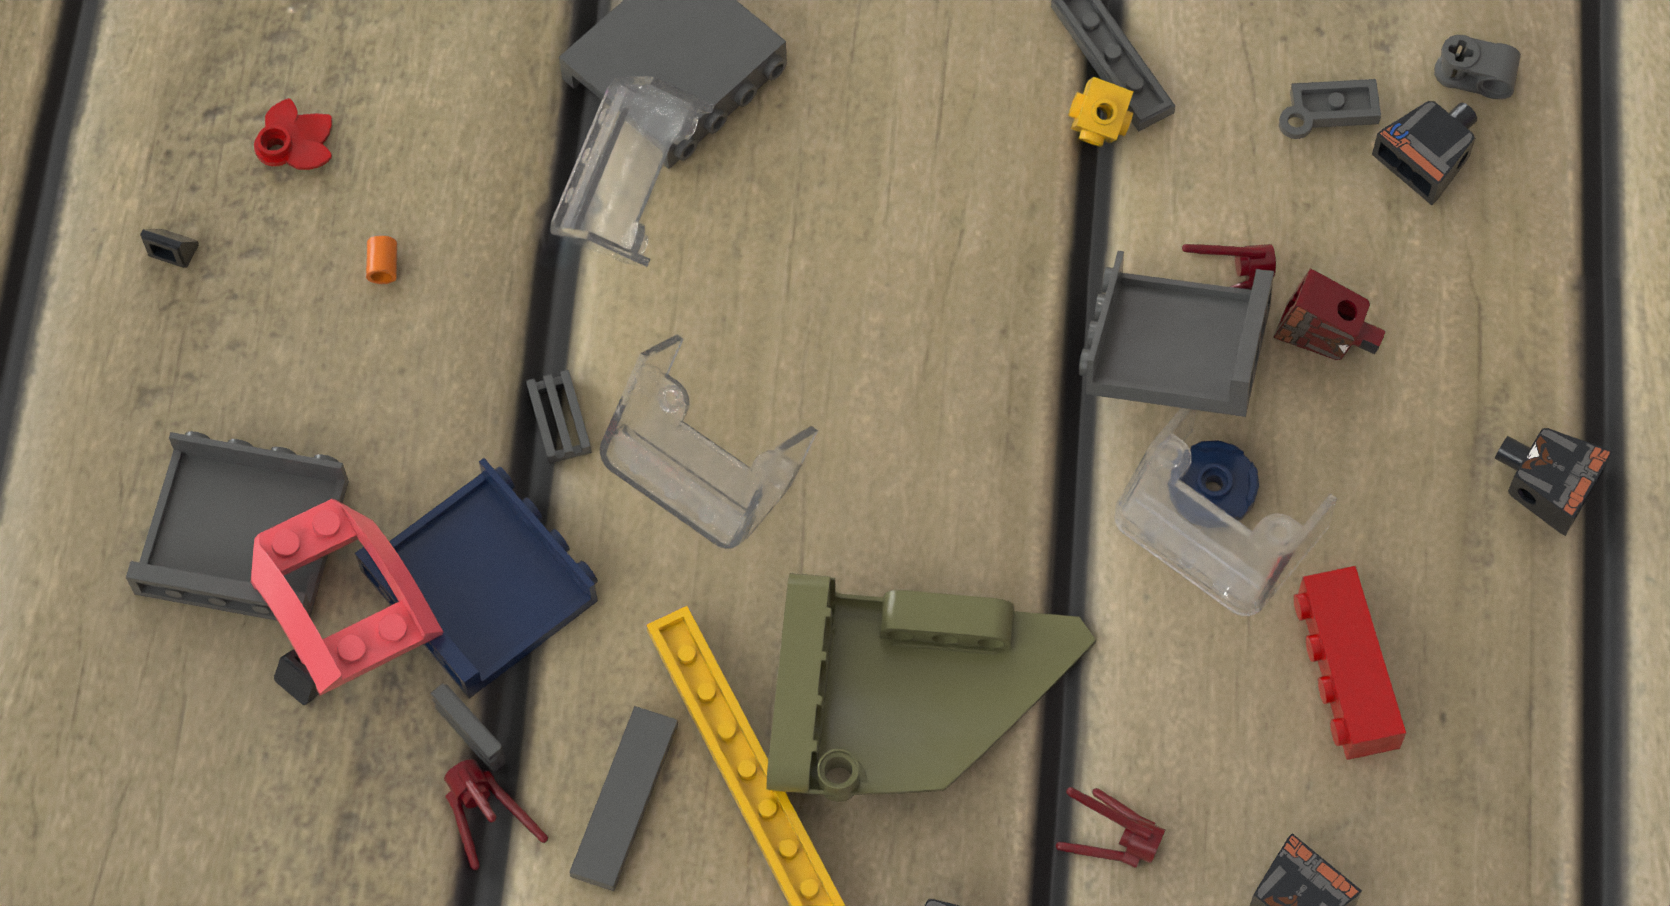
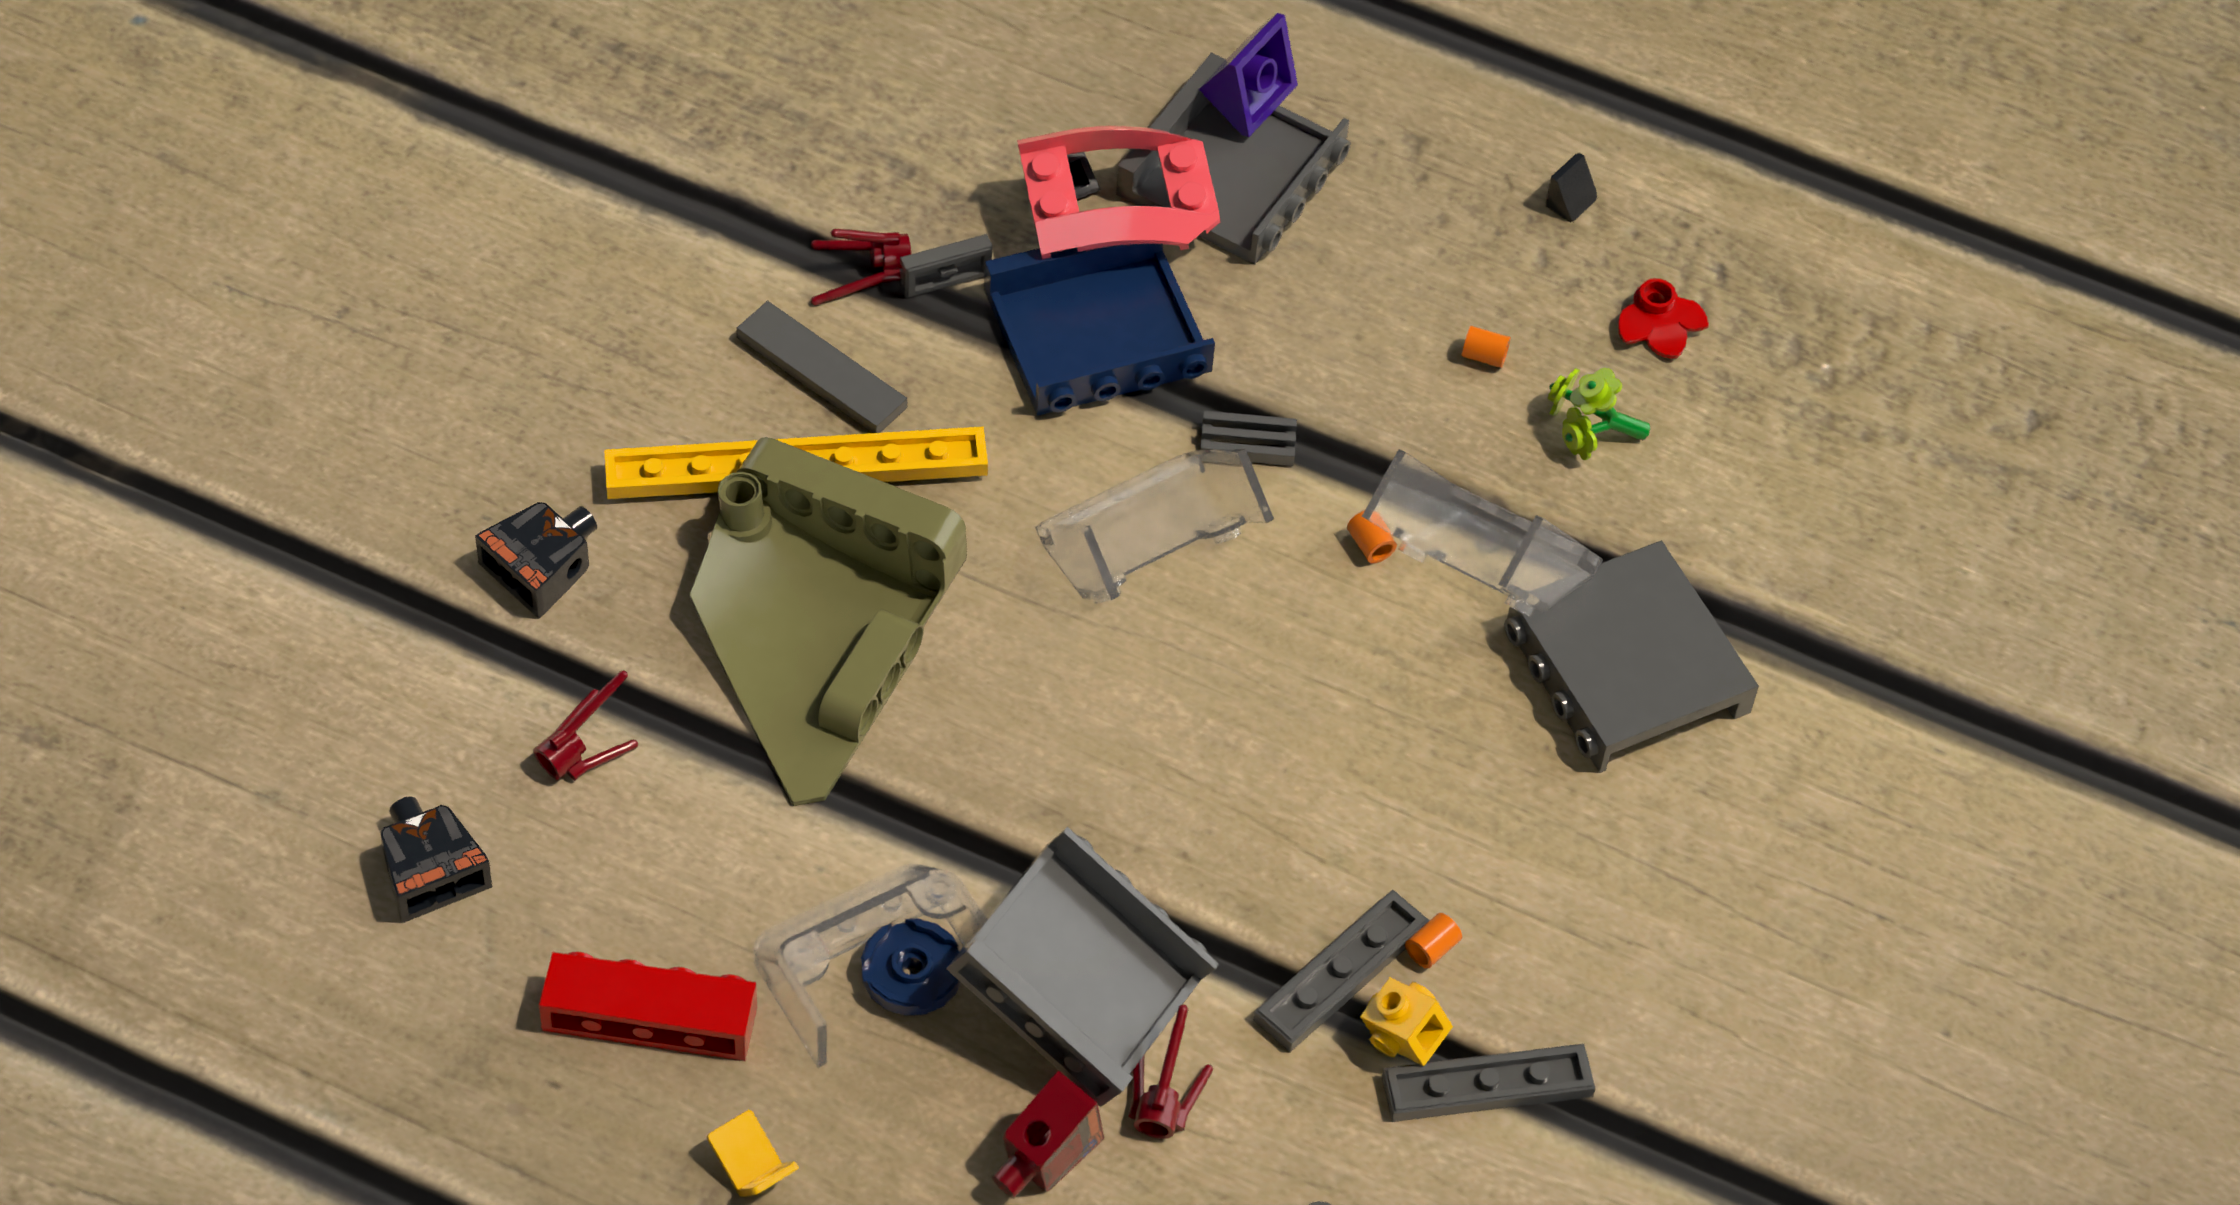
camera: 105 degrees right, 10 degrees down
none -> yellow bracket [707,1110,799,1197]
none -> dark purple slope [1199,13,1298,137]
none -> dark grey tile [1253,889,1430,1052]
none -> orange hinge [1347,509,1397,563]
none -> orange hinge [1405,913,1462,969]
none -> lime plant [1547,367,1650,461]

